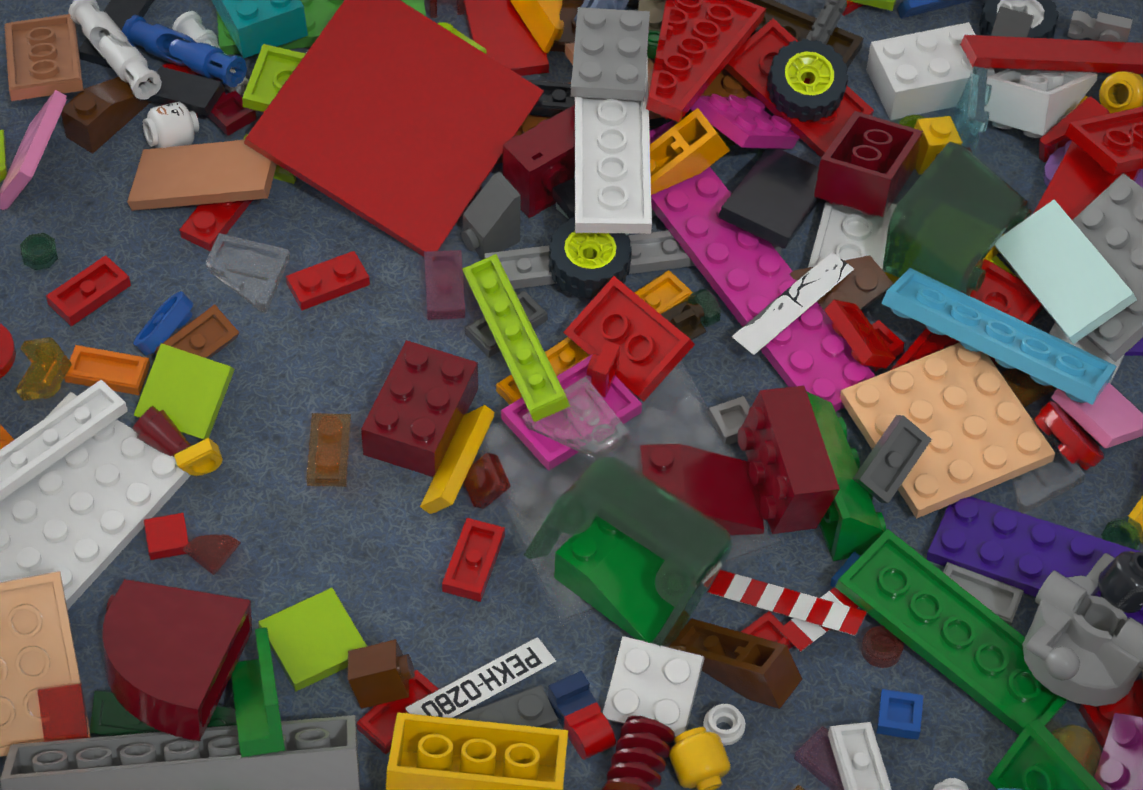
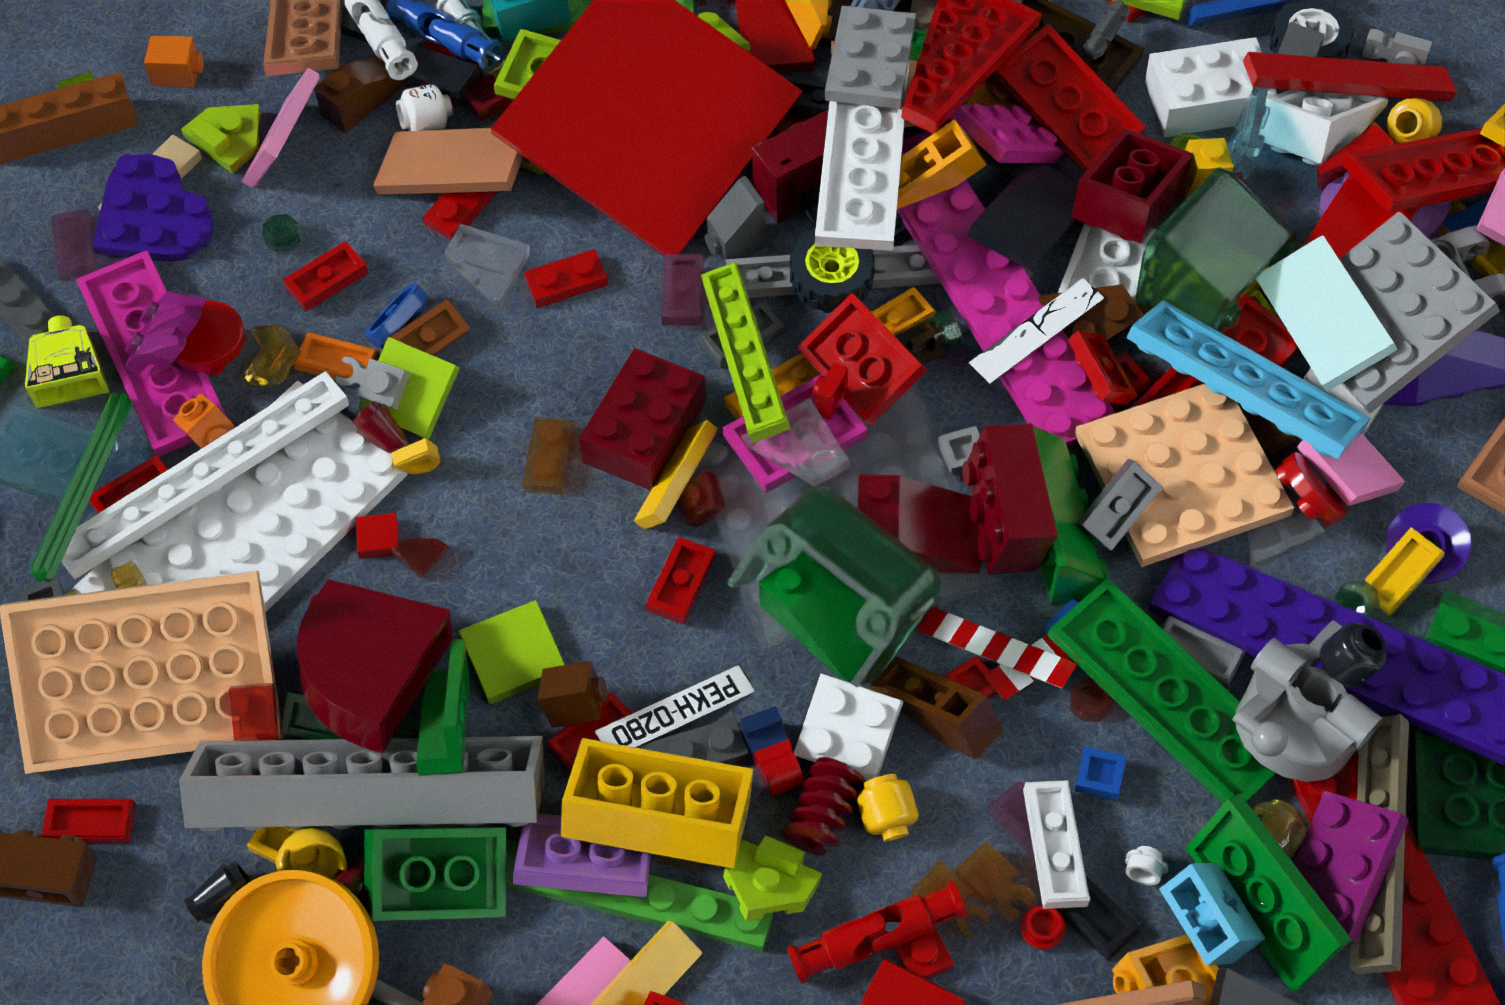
camera: 10 degrees right, 5 degrees up
white plate [703,704,745,745] -> none
black wheel [767,39,849,122] -> none
none -> light grey plate [335,357,410,410]

